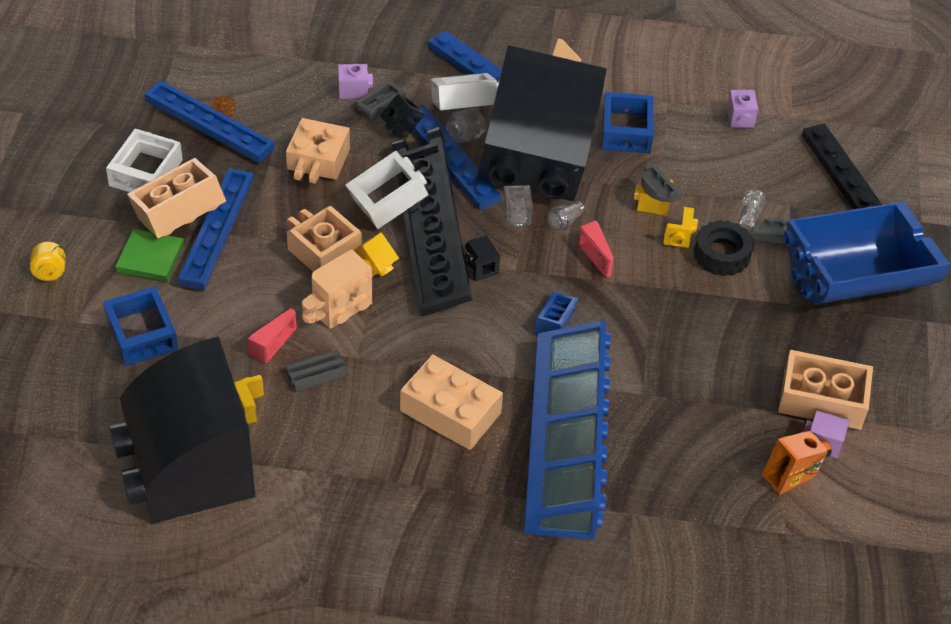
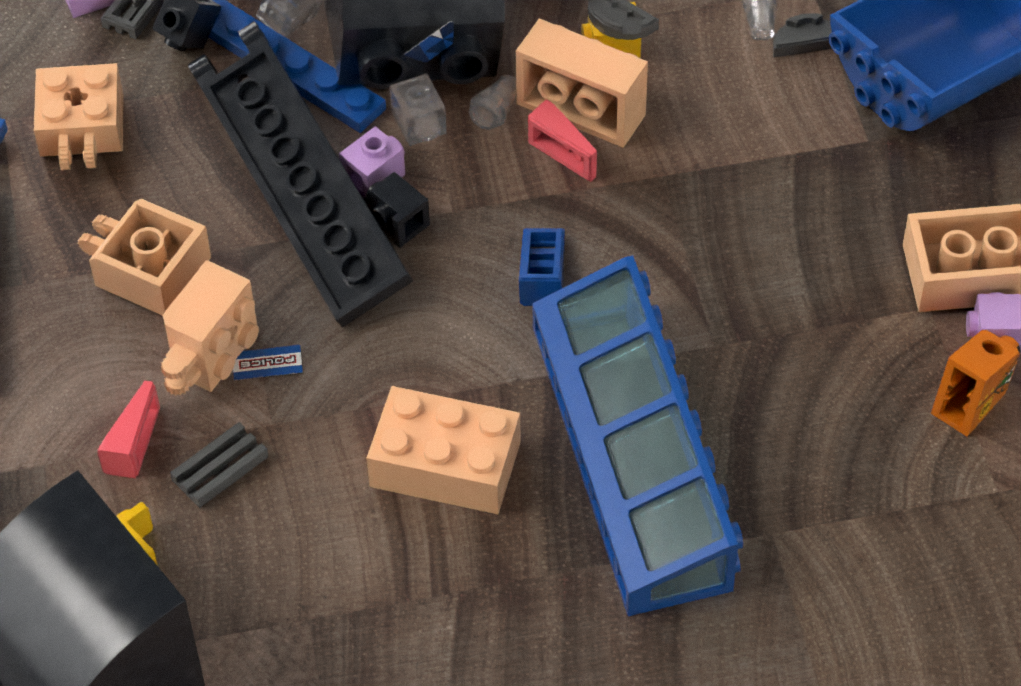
camera: 15 degrees left, 5 degrees up
white window [346,151,428,229] -> none
yellow brick [353,232,399,277] -> none
yellow bracket [663,207,698,248] -> none
black tyre [694,220,754,276] -> none
none -> sticker [233,345,303,380]
none -> lavender brick [339,126,405,198]
none -> sticker [404,21,454,62]
none -> light nougat brick [516,18,648,148]

